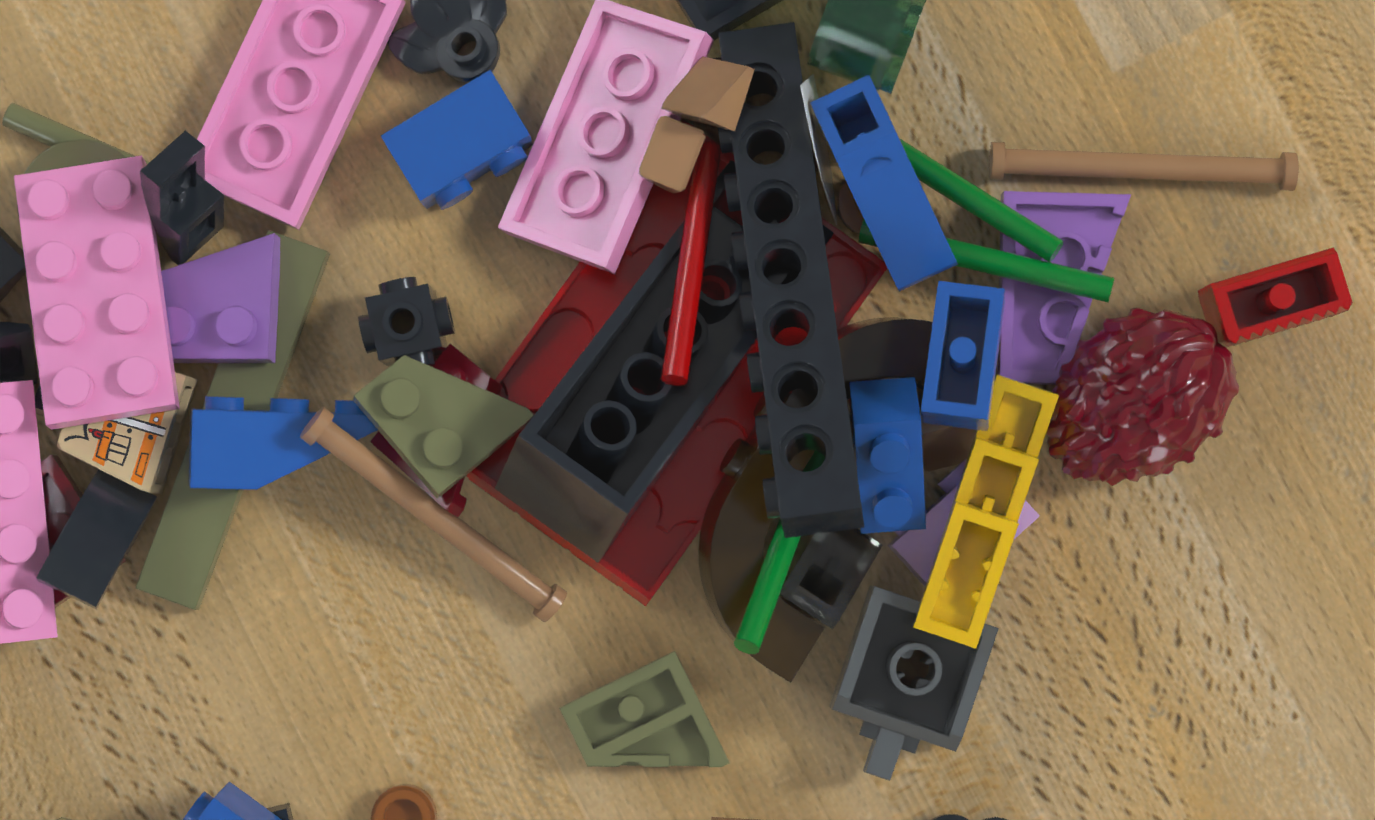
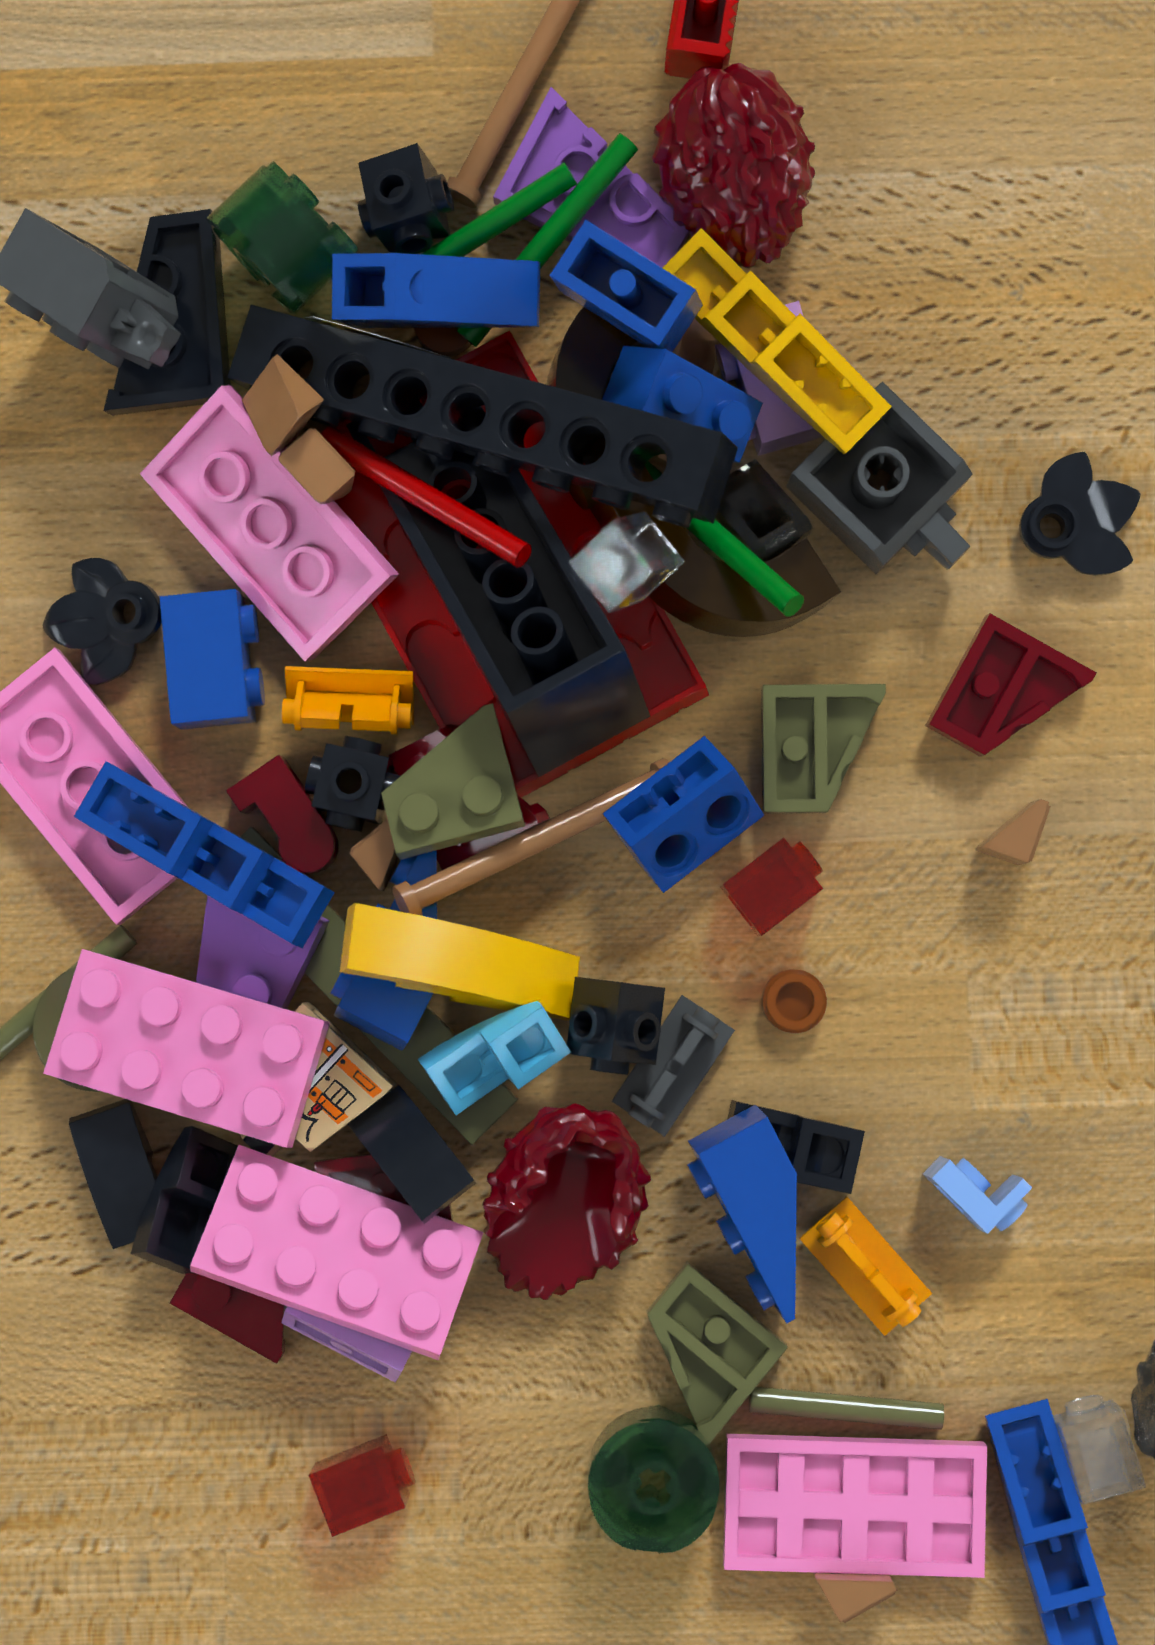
camera: 65 degrees left, 0 degrees up
black slope [140,130,224,265] -> none
none -> blue slope [74,761,335,949]
none -> dark red leg [226,755,339,873]
none -> light orange hinge [282,666,414,735]
none -> yellow slope [340,903,580,1021]
none -> medium nougat slope [350,819,398,891]
none -> black brick [358,143,454,254]
none -> medium azure slope [418,1001,571,1115]
none -> dark red hair [482,1103,651,1300]
none -> black brick [567,977,665,1075]
none -> clear brick [569,511,685,613]
none -> blue brick [602,736,765,893]
none -> dark grey hinge [612,995,735,1137]
none -> clear red brick [719,838,823,937]

